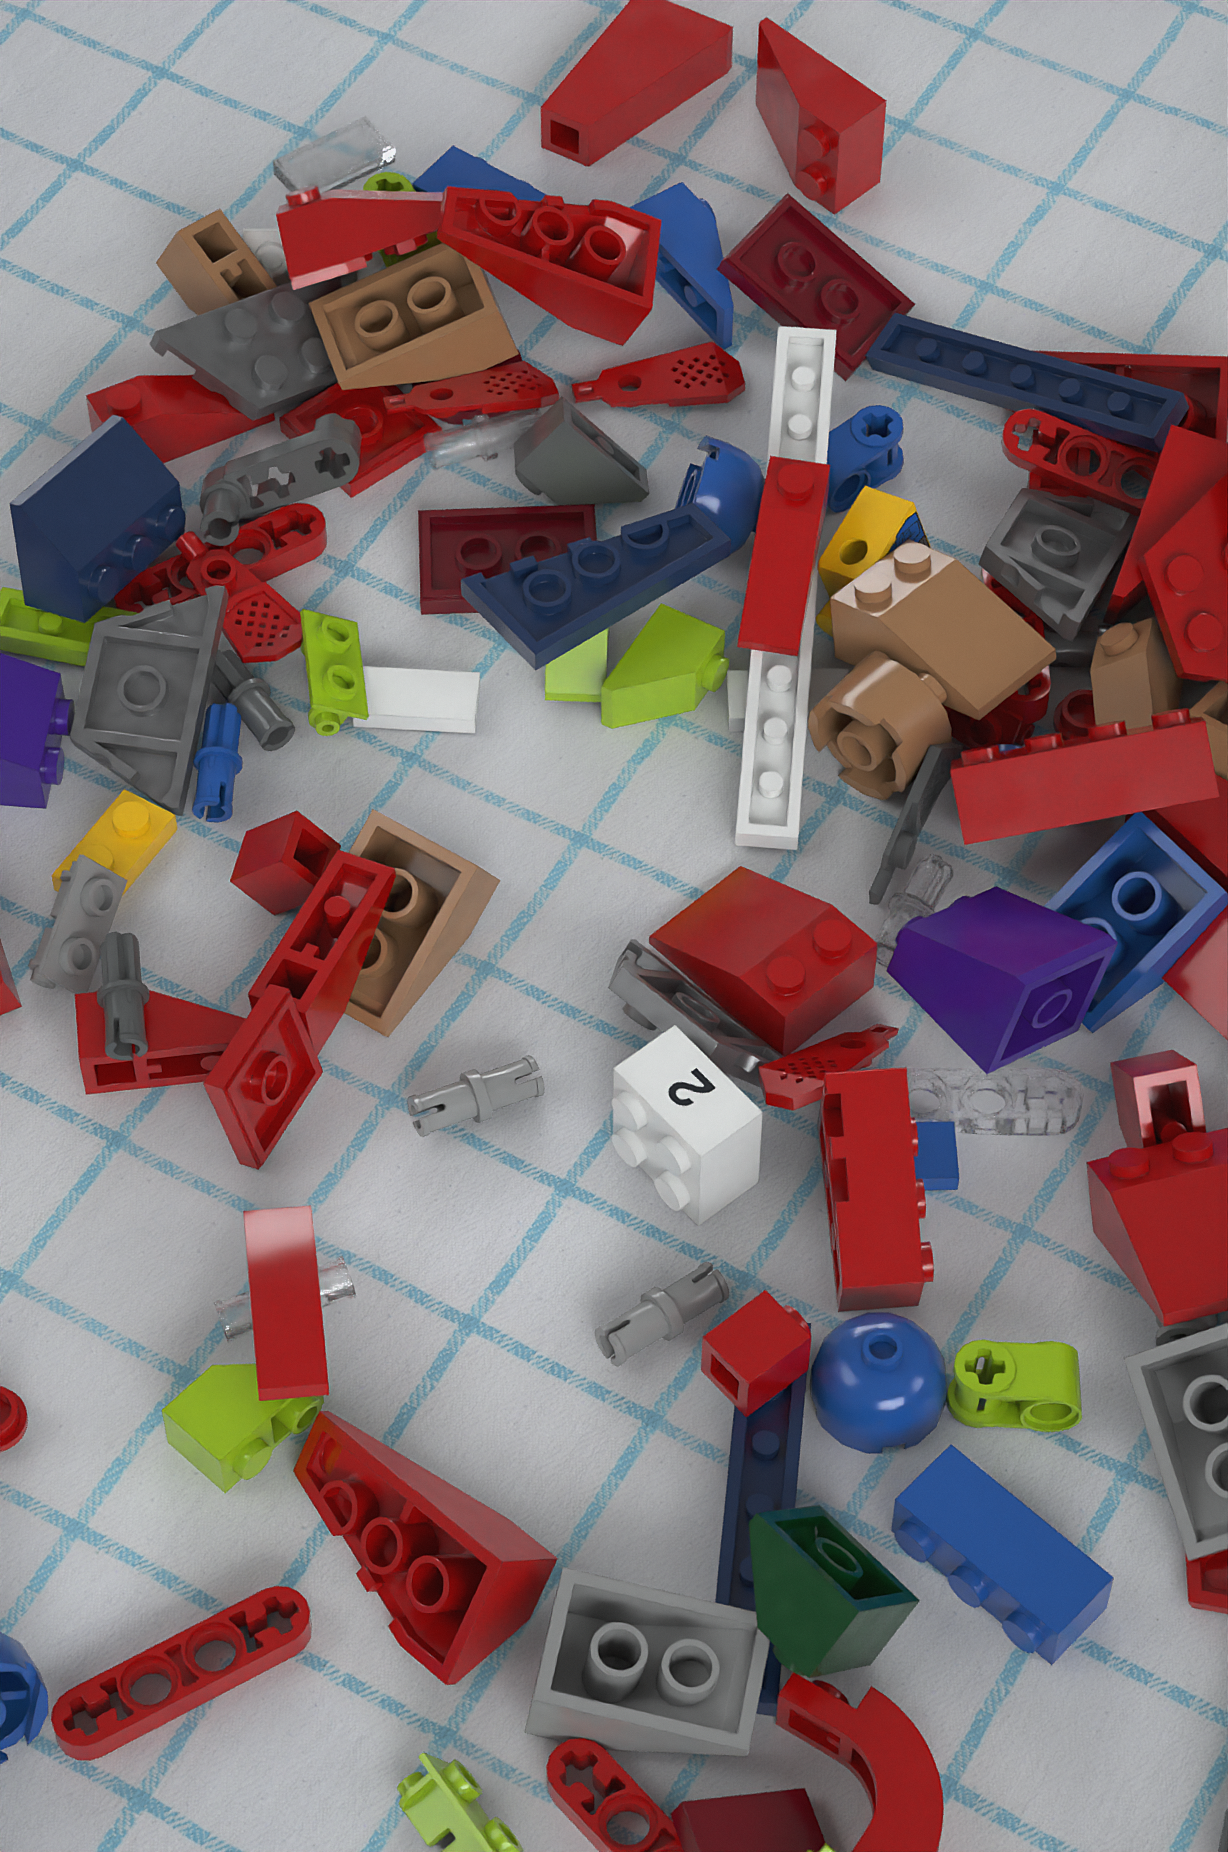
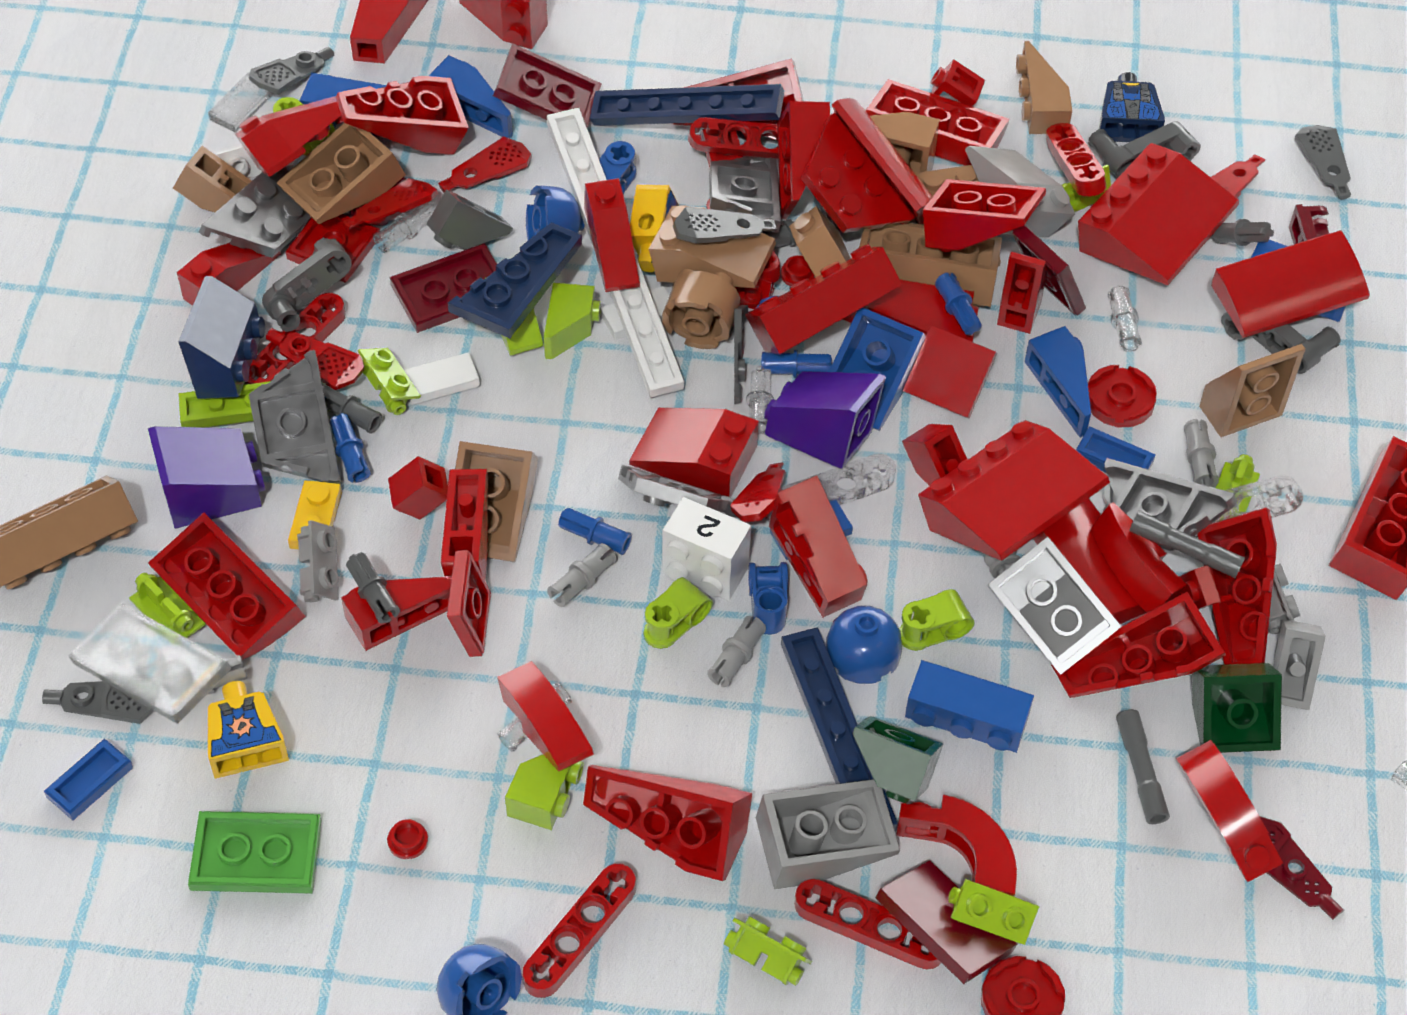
camera: 25 degrees left, 0 degrees up
red brick [701,1290,812,1417] -> none
none -> dark grey piece [249,47,335,95]
none -> blue axle [558,508,632,555]
none -> lime piece [643,577,713,649]
none -> piece [673,207,777,244]
none -> blue piece [748,562,788,635]
none -> blue axle [761,350,832,378]

